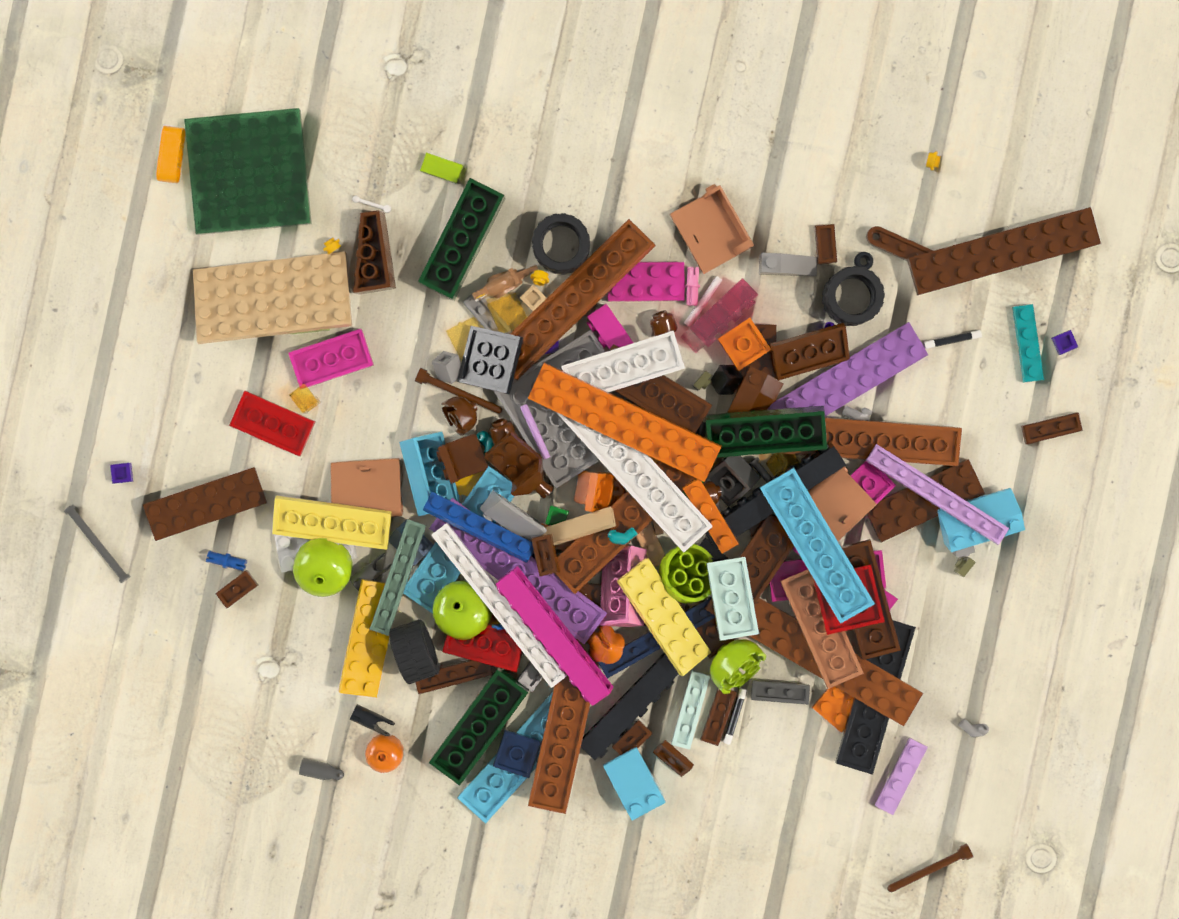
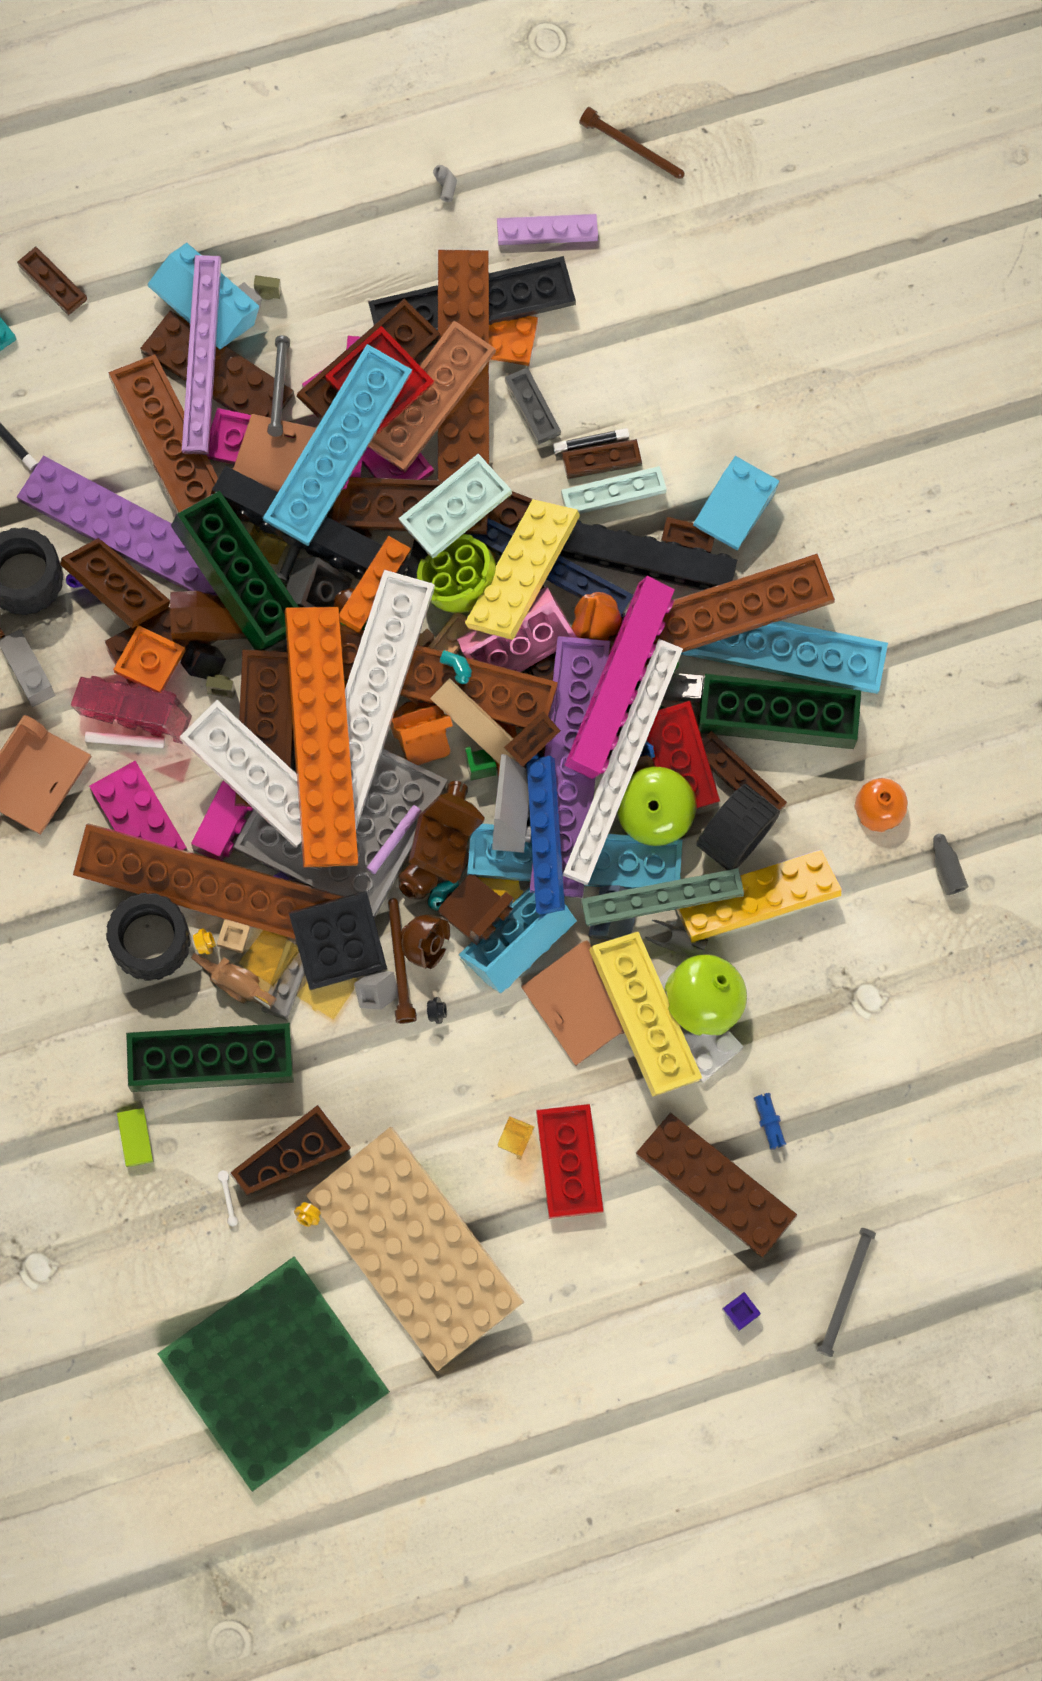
camera: 125 degrees left, 15 degrees down
light orange beam [156,126,185,183] -> none
reddish brown plate [215,570,259,609] -> none
dark pink plate [288,329,374,389] -> none
black piece [350,704,395,736] -> none
dark blue tile [493,729,541,778] -> none
reddish brown head [650,310,678,336] -> none
reddish brown plate [653,740,694,777] -> none
bright pink axle [685,267,700,306] -> none
lime cylinder [710,639,766,694] -> none
light grey arm [842,406,872,421] -> none
none -> dark grey bar [267,335,290,437]
none -> black plate [427,997,447,1024]

